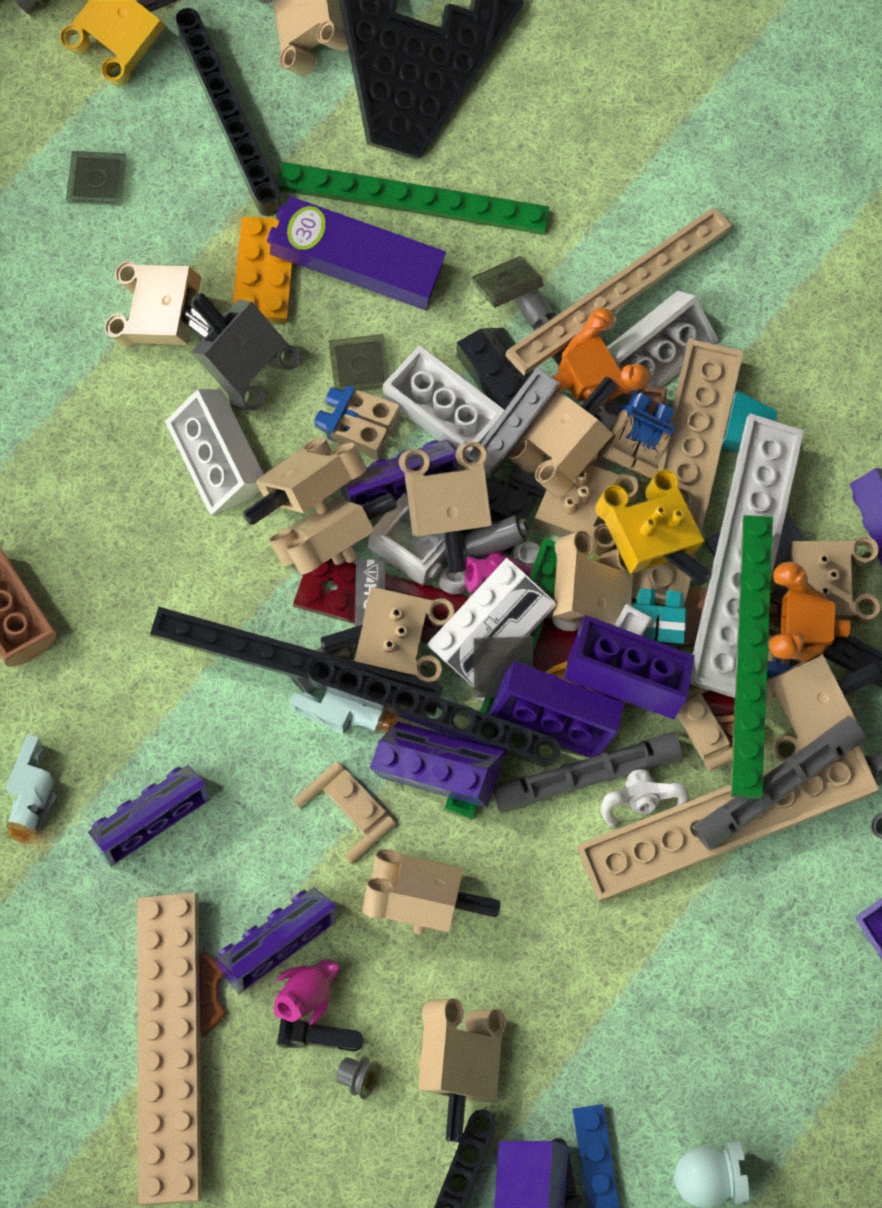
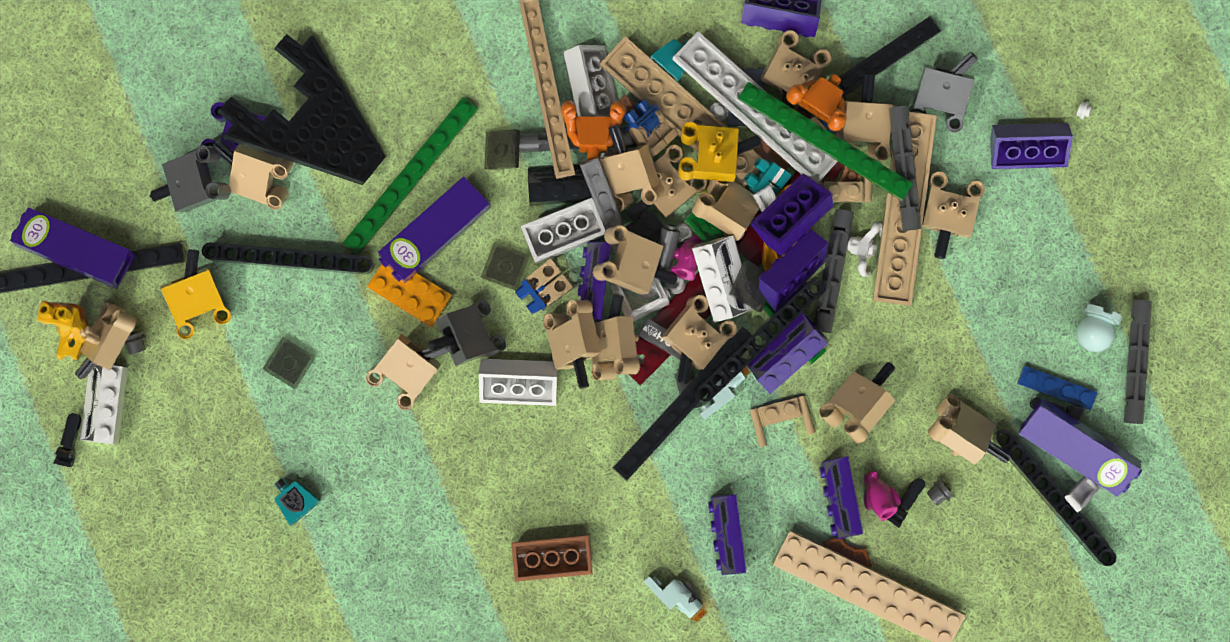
camera: 65 degrees left, 15 degrees up
none -> white plate [709,103,728,121]
none -> tan piece [922,172,985,259]

